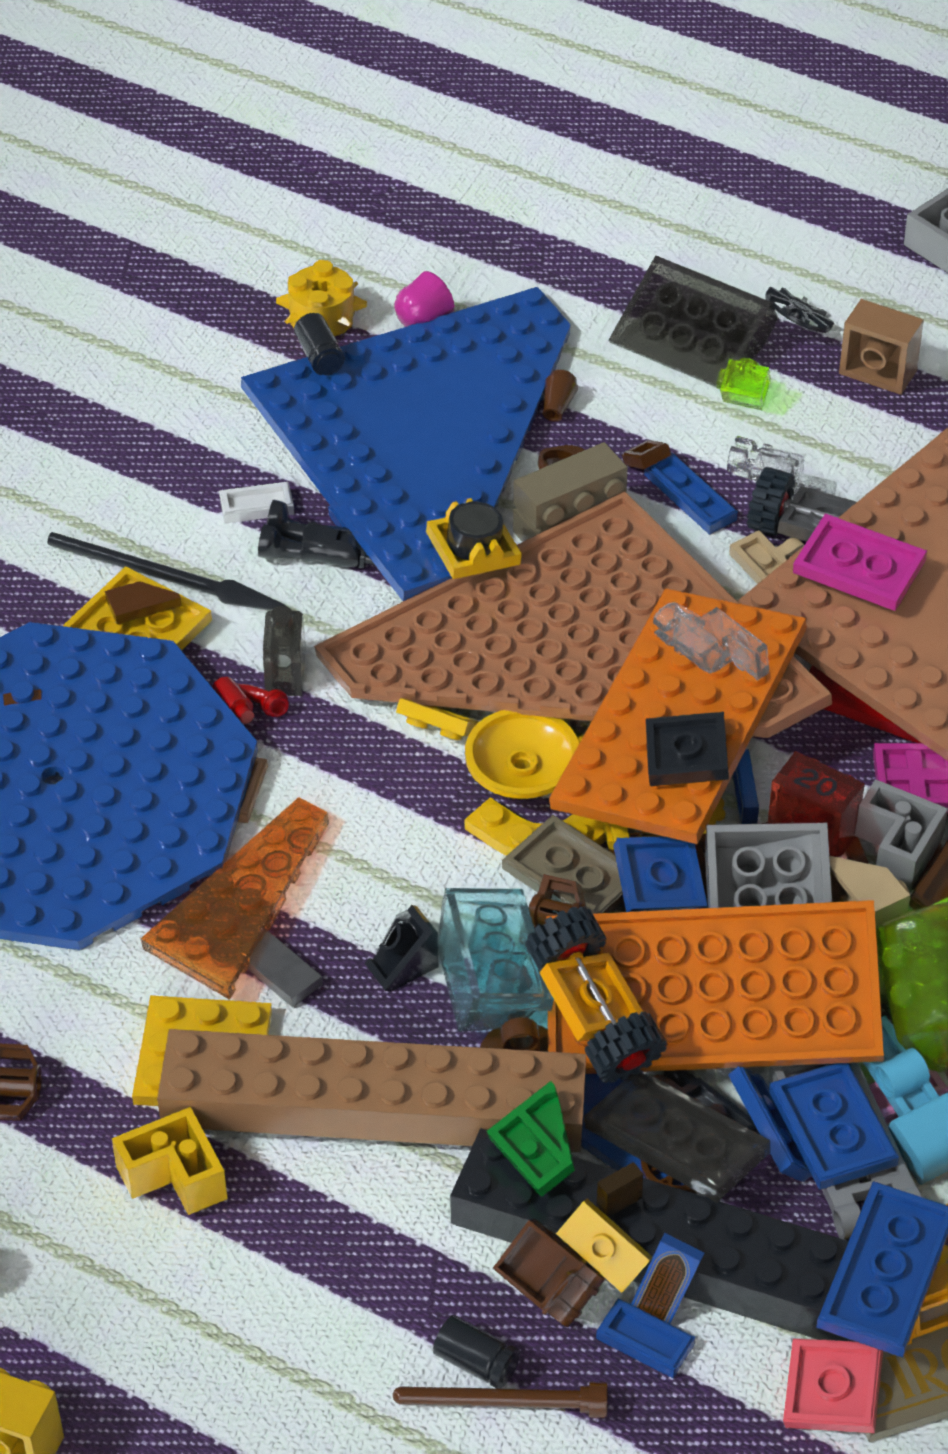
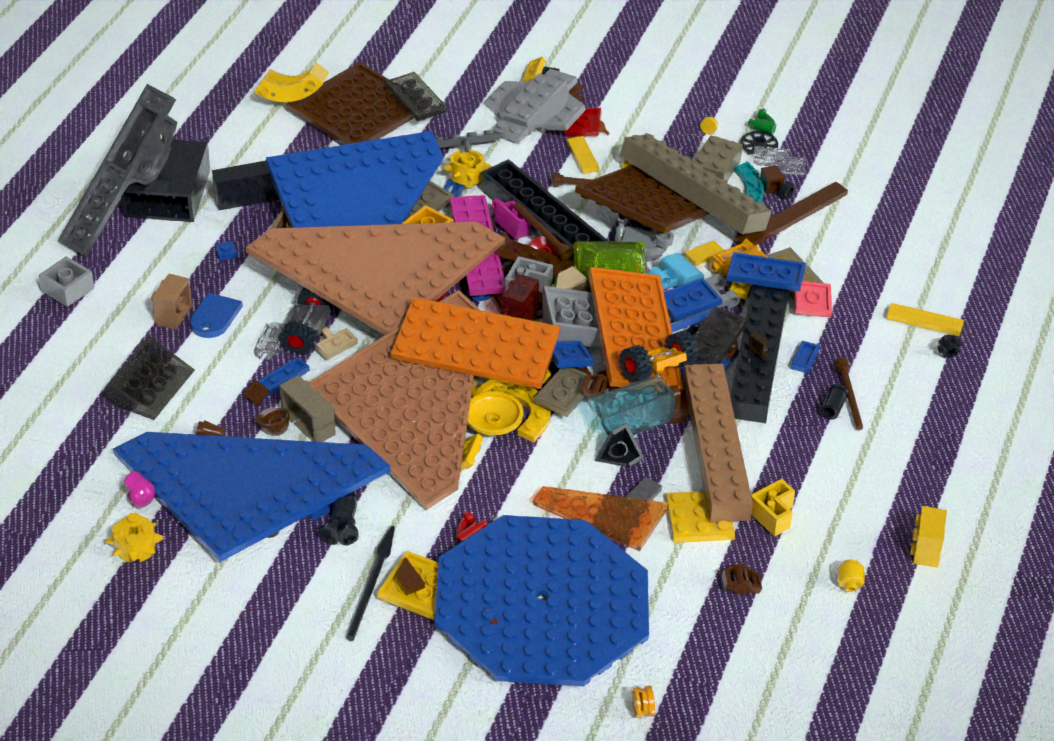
camera: 100 degrees left, 5 degrees down
white tile [219,482,294,524] -> none
clear smoke torso [263,606,306,696] -> none
black piece [294,313,345,376] -> none
piece [426,498,522,579] -> none
green wing [486,1081,575,1197] -> none
reddish brown piece [492,1219,606,1327] -> none
yellow plate [556,1199,653,1293] -> none
tile [631,1233,704,1324] -> none
black tile [645,712,729,786] -> none
clear plate [653,602,769,680] -> none
clear neon green brick [717,358,771,411] -> none
black wheel [765,286,834,333] -> none
dark pink plate [793,513,927,611] -> none
none -> blue tile [190,293,243,338]

